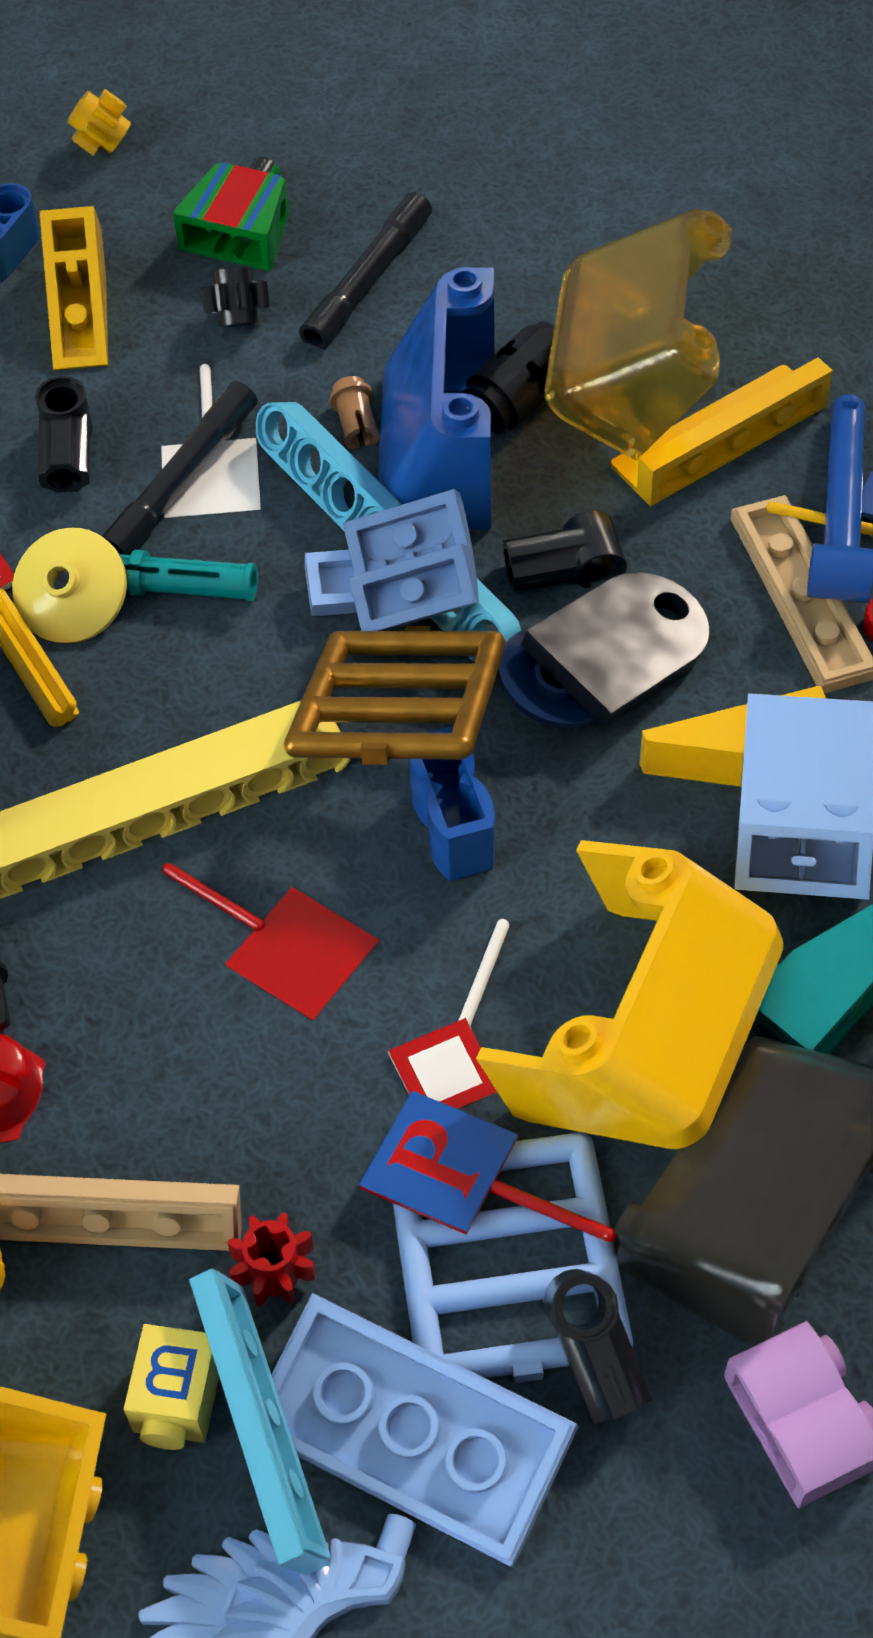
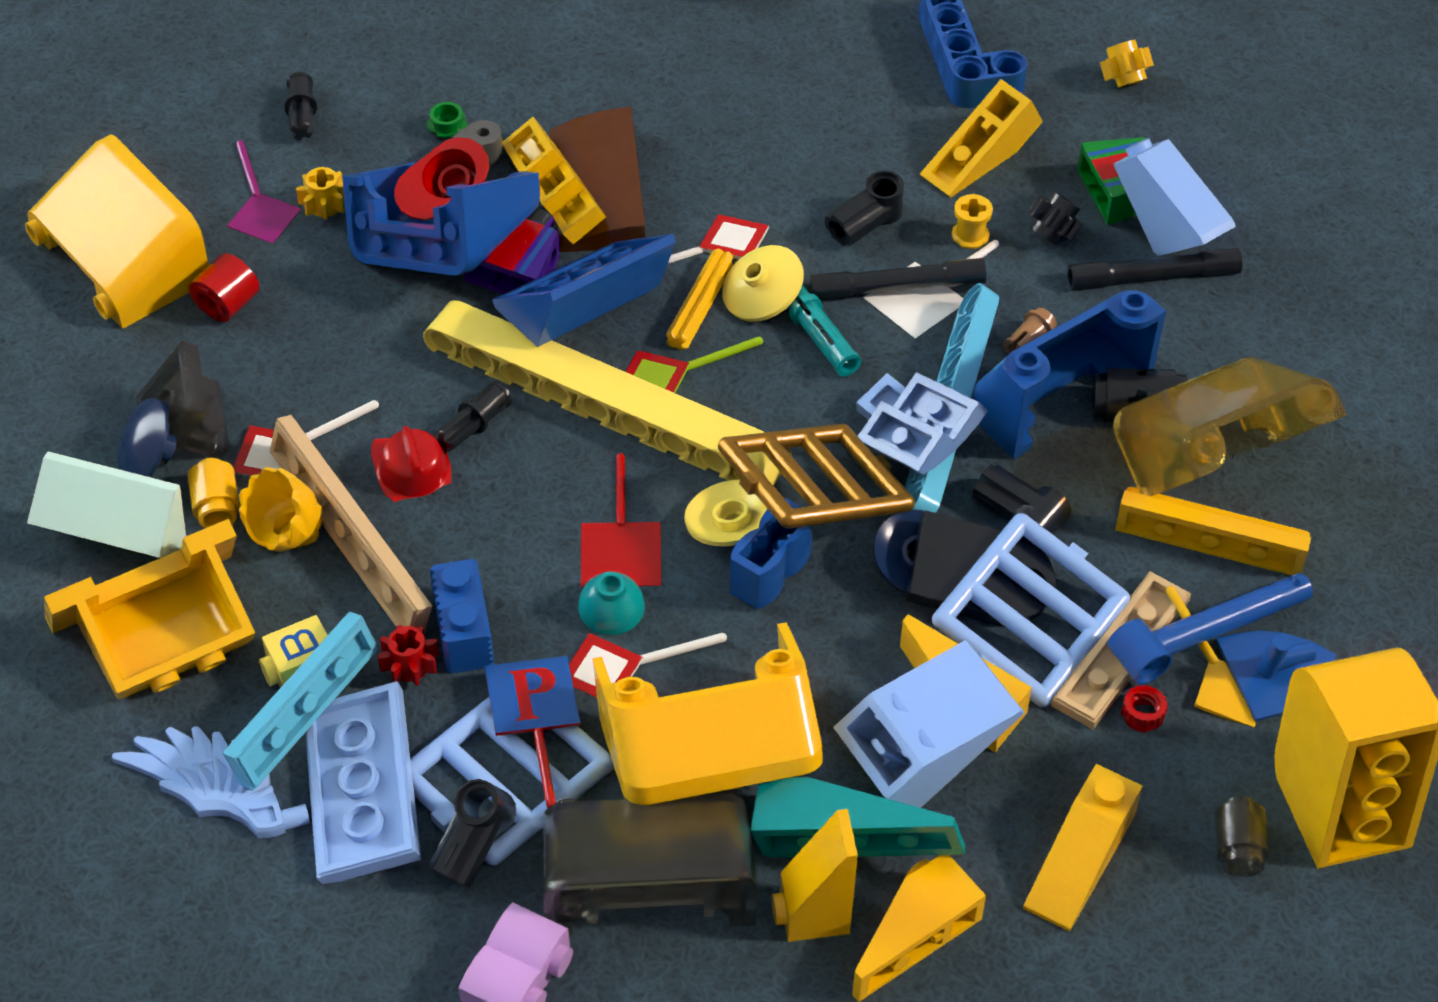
camera: 50 degrees right, 5 degrees down
none -> blue brick [430,559,494,674]
none -> teal brick [578,571,645,635]
none -> lime piece [626,337,763,393]
none -> light yellow dish [684,479,767,546]
none -> light blue bar [932,513,1130,708]
none -> yellow bush [951,194,993,249]
none -> light blue slope [1113,138,1236,256]

